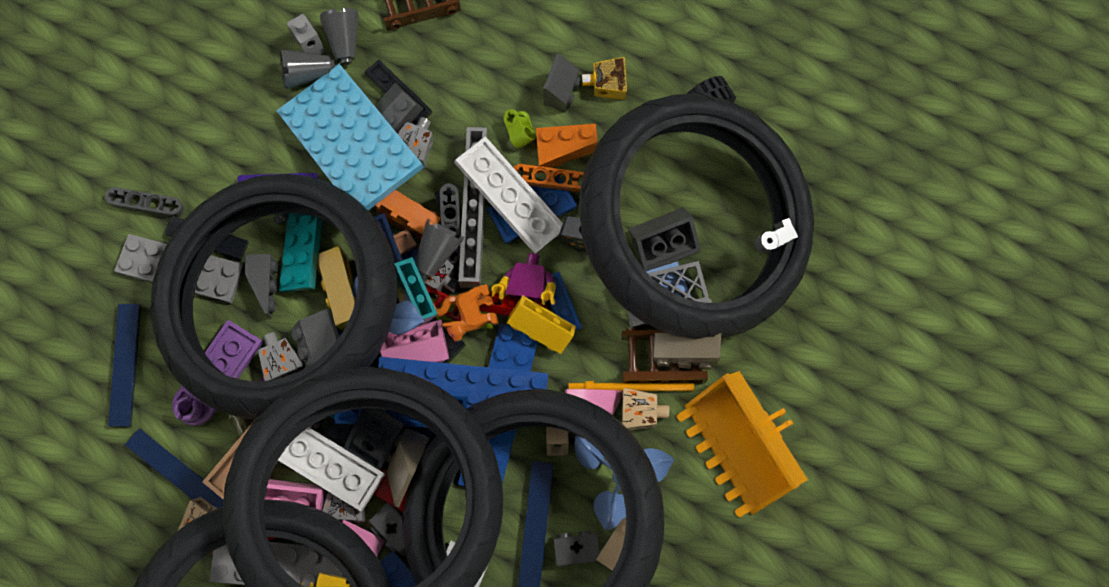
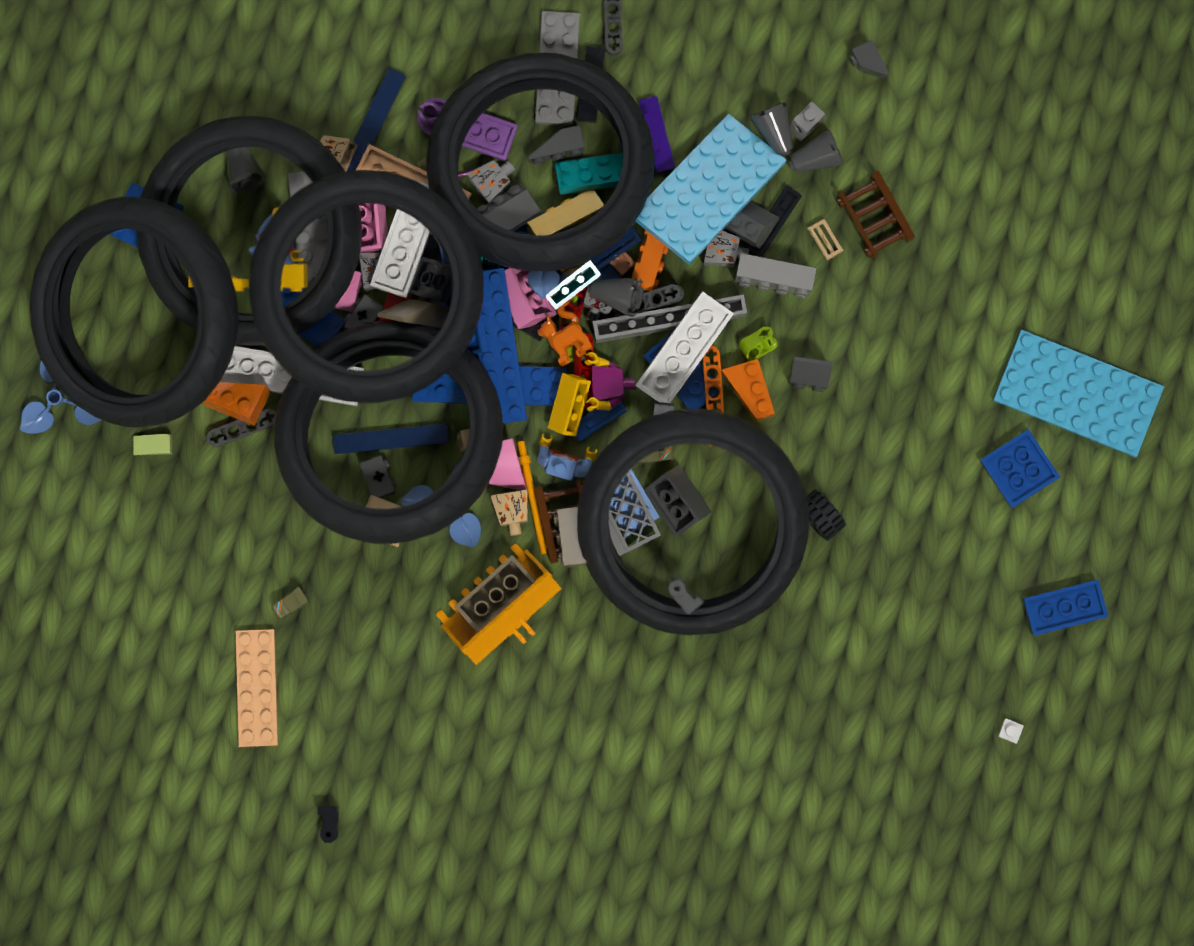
camera: 80 degrees right, 10 degrees up
dark blue tile [108,304,141,427] -> none
torso [582,57,627,100] -> none
none -> dark tan slope [455,555,535,633]
none -> medium blue torso [537,433,598,481]
none -> light grey brick [735,253,816,299]
none -> tan tile [807,219,843,261]

